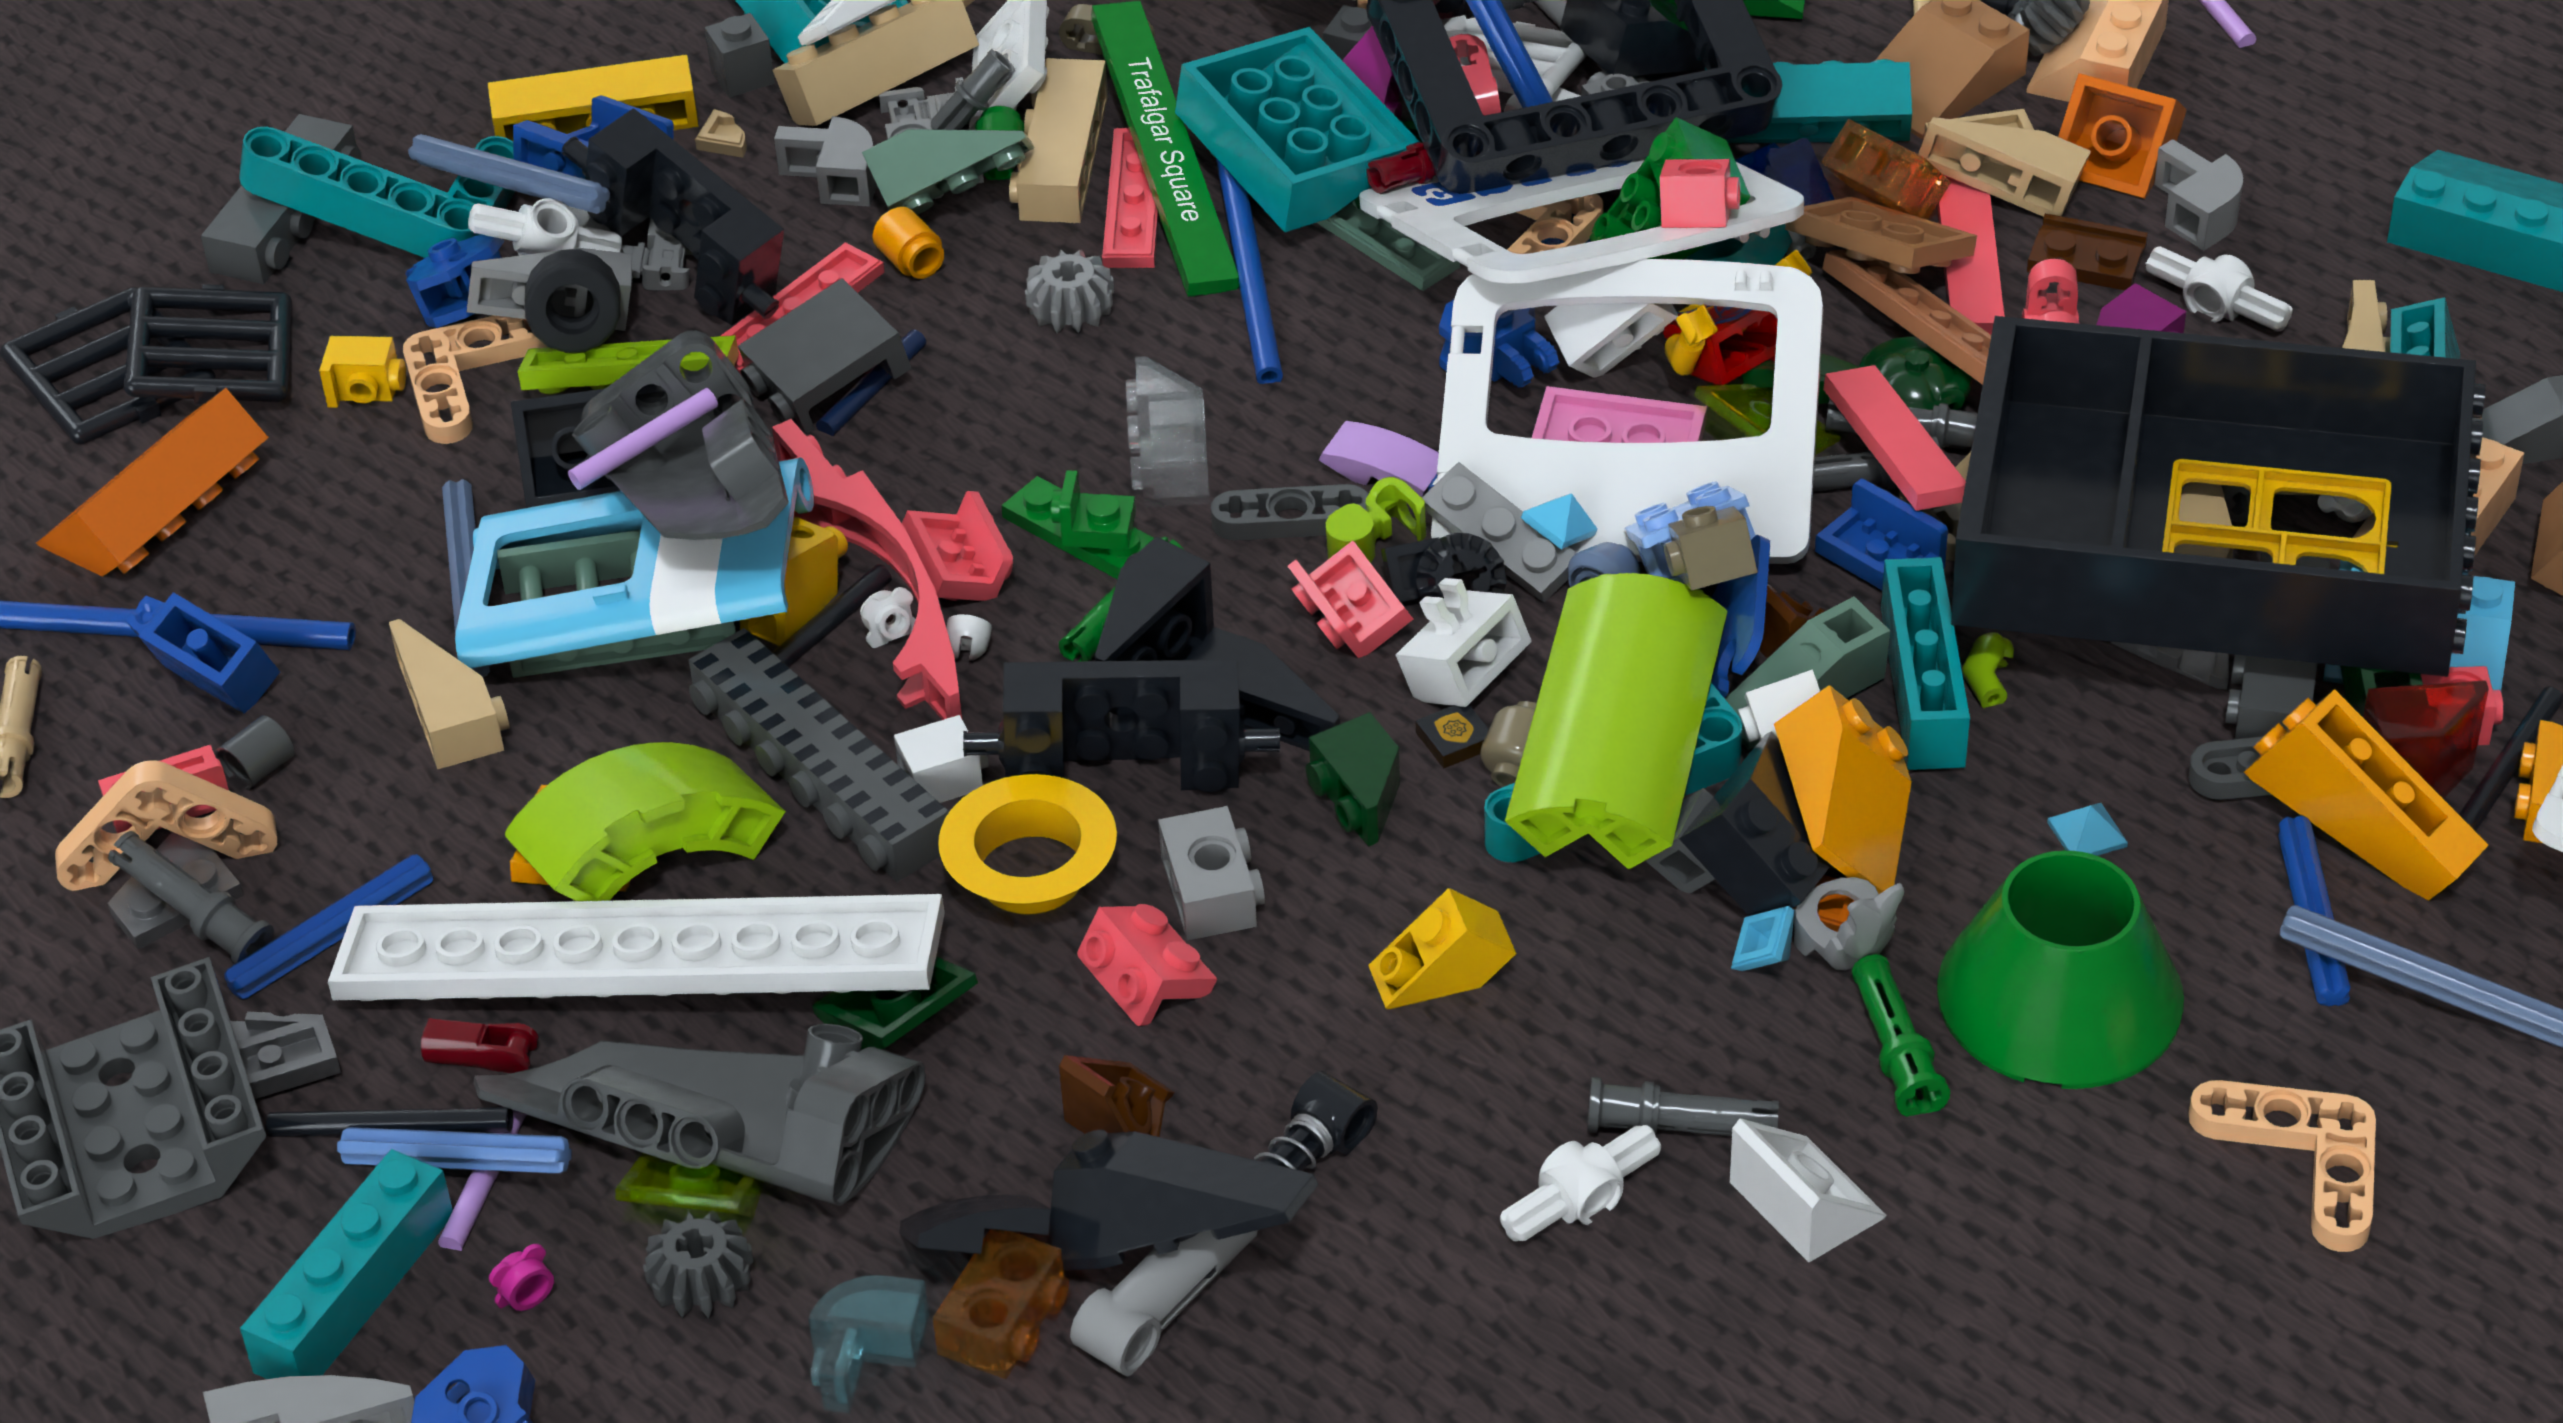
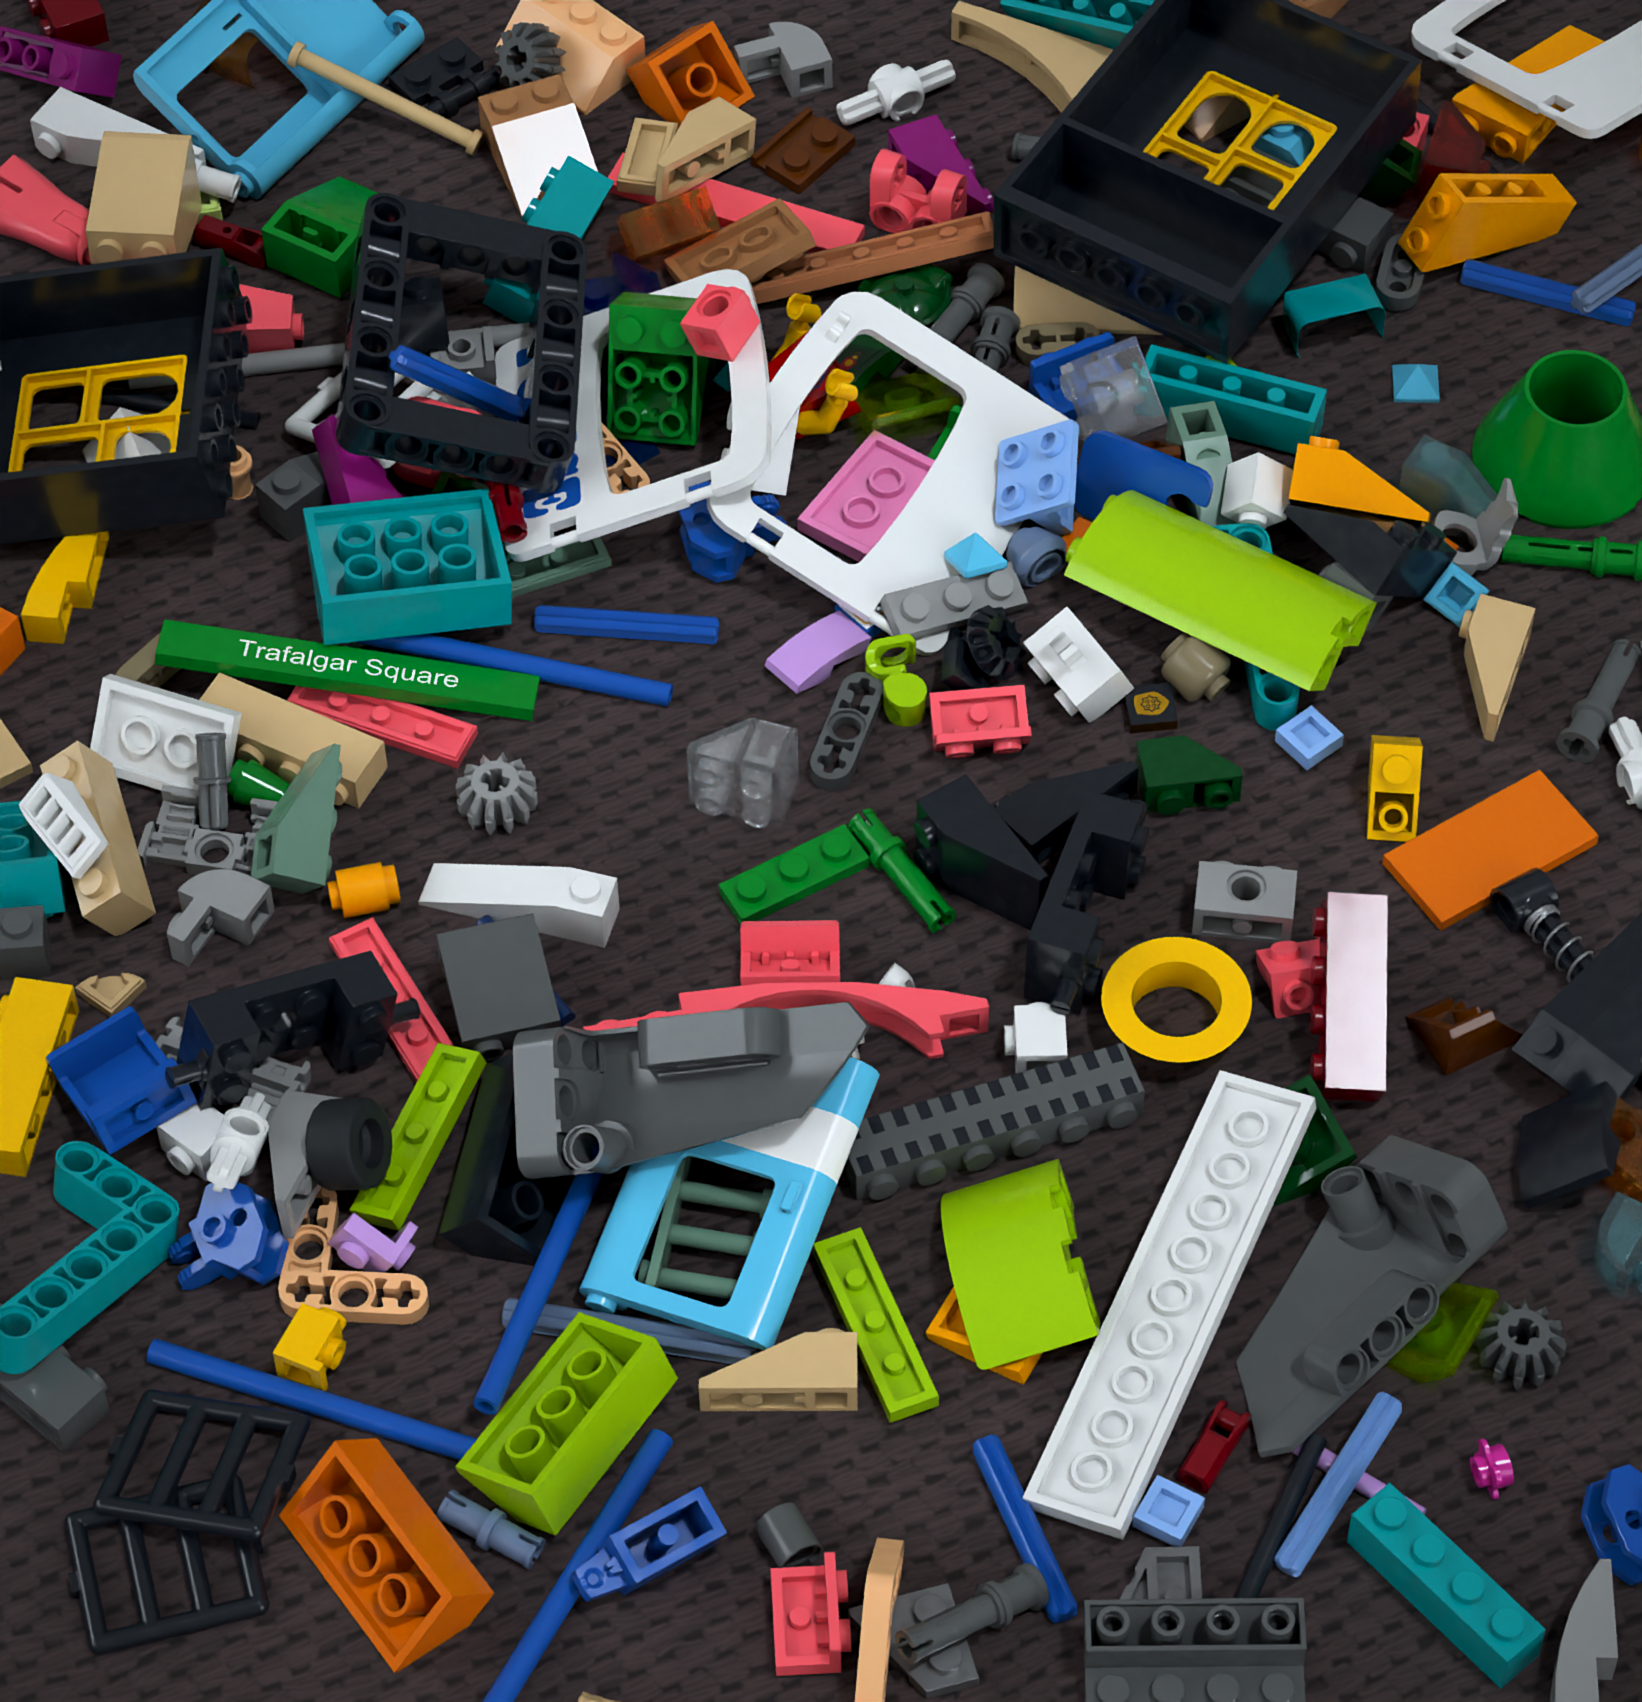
camera: 70 degrees left, 10 degrees up
sand blue axle [408,134,610,214] -> none
lavender bar [568,388,718,490] -> none
green bracket [1051,470,1136,550] -> none
dark tan brick [1664,506,1758,590] -> none
coral tile [1823,365,1966,511] -> none
none -> blue piece [146,1338,477,1461]
none -> lavender bracket [328,1213,418,1273]
none -> white slope [418,863,620,948]
none -> sand blue pin [437,1489,546,1570]
none -> lime slope [455,1312,678,1536]
none -> blue piece [473,1141,603,1415]
none -> blue axle [534,605,720,644]
none -> lime plate [813,1227,939,1423]
none -> clear slope [1059,336,1168,443]
none -> light blue plate [1132,1475,1205,1547]
none -> light blue plate [1275,705,1344,770]
none -> teal piece [1282,273,1385,358]
none -> brick [1310,892,1388,1101]
none -> orange tile [1382,770,1599,931]
none -> clear light blue slope [1399,435,1498,519]
none -> tan slope [1459,593,1536,741]

